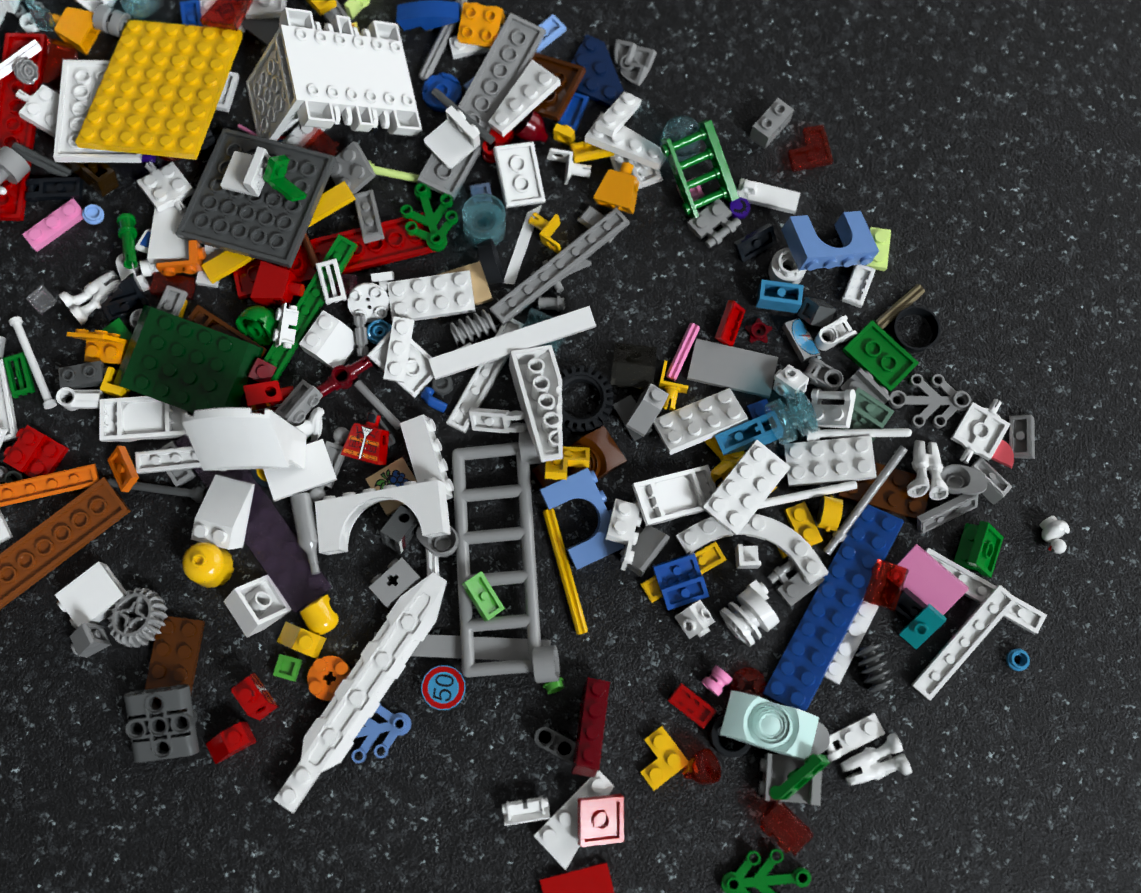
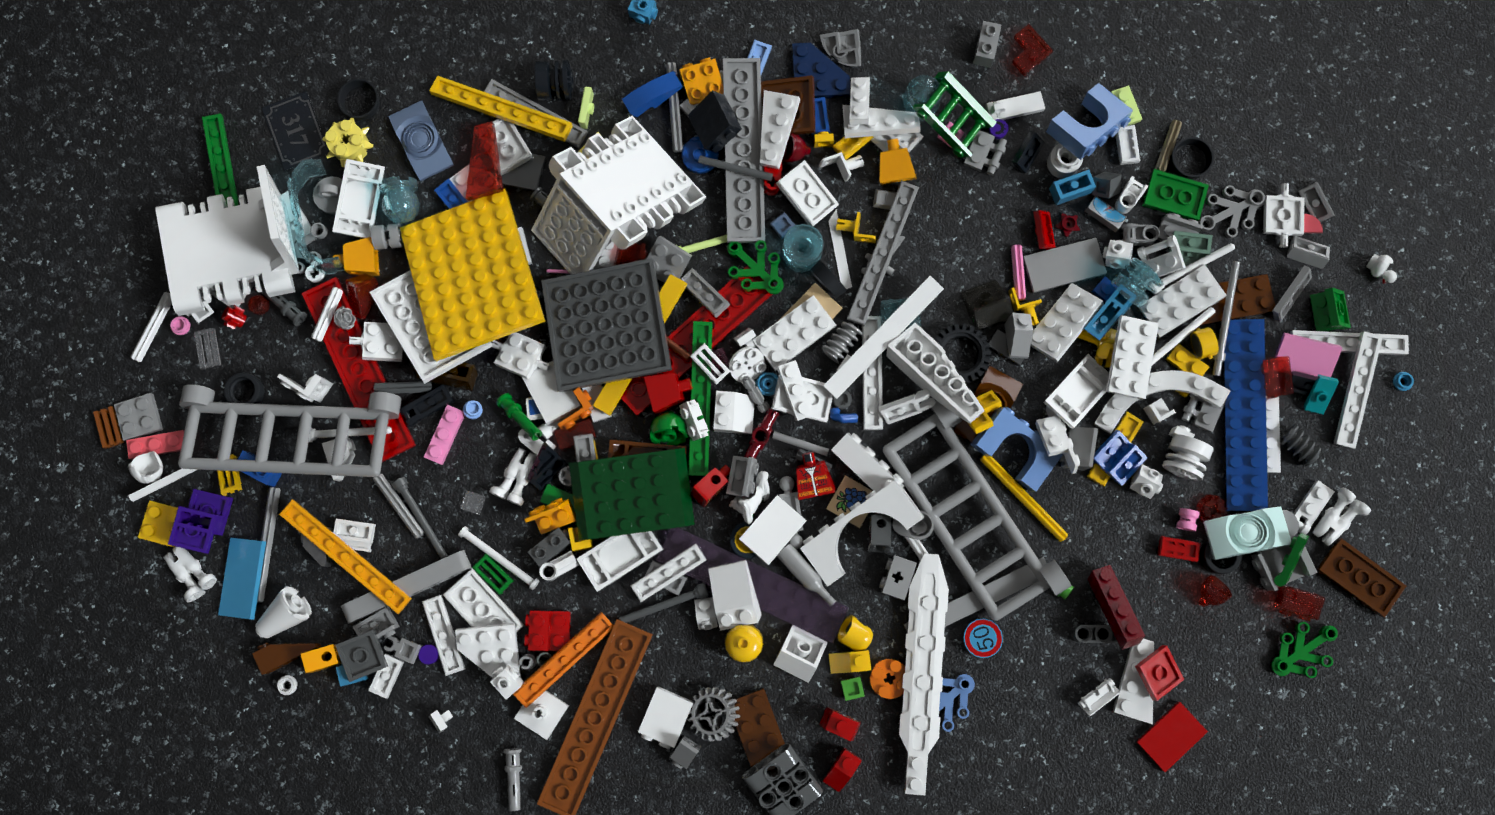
camera: 25 degrees left, 5 degrees up
orange plate [107,446,139,492] -> none
white windscreen [182,408,307,471] -> none
white bracket [220,147,270,197] -> none
dark red plate [247,357,277,383] -> none
green bracket [263,155,307,202] -> none
white bracket [424,105,480,169] -> none
bright green plate [462,571,505,621] -> none
light grey pin [538,296,564,312] -> none
yellow plate [640,726,690,791] -> none
white piece [907,440,949,500] -> none
light grey cap [940,464,987,495] -> none
none -> black brick [688,90,742,153]
none -> white bracket [694,597,718,630]
none -> reddish brown plate [1317,538,1407,617]

